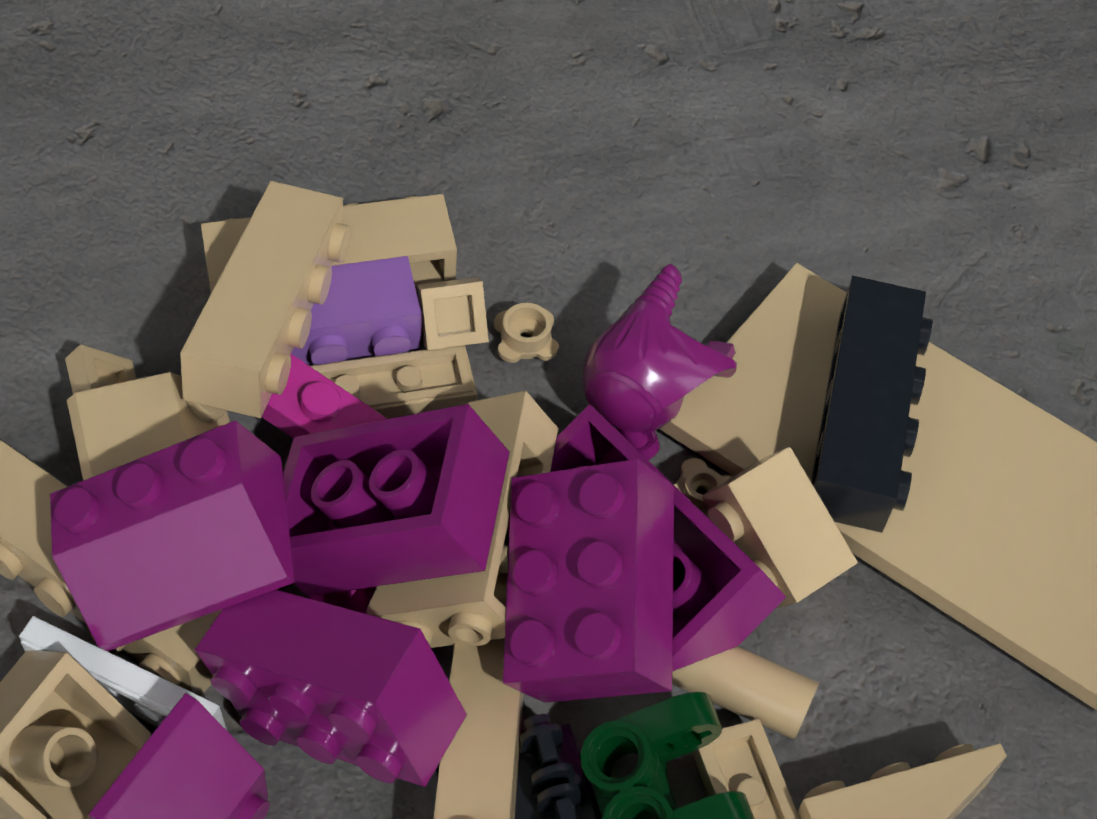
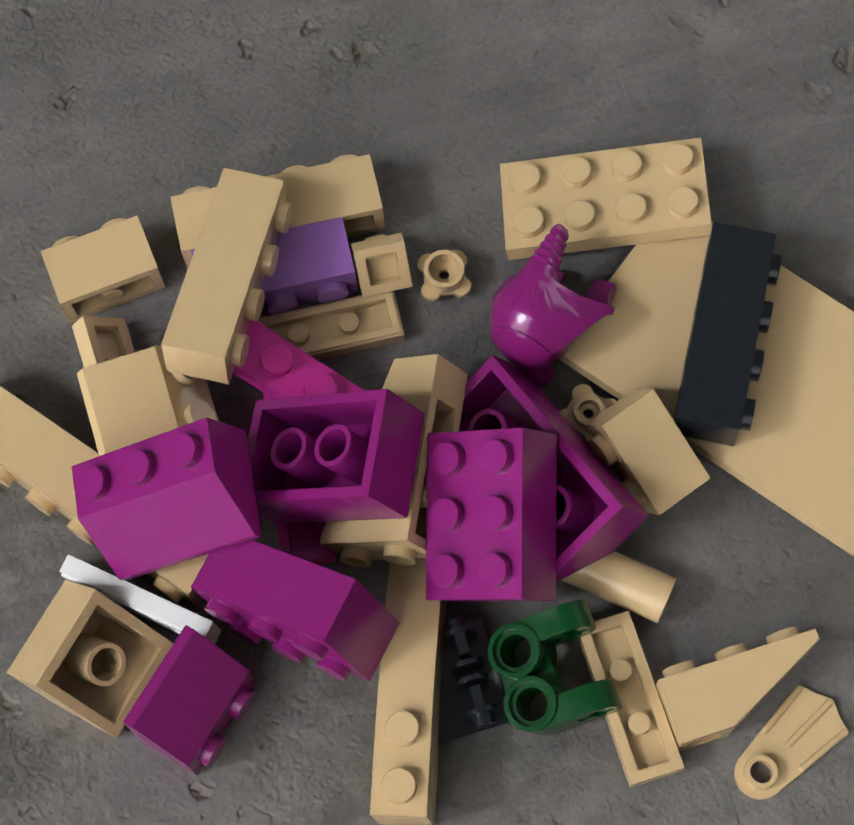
camera: 10 degrees right, 15 degrees up
none -> tan brick [40,215,165,323]
none -> tan plate [500,137,712,260]

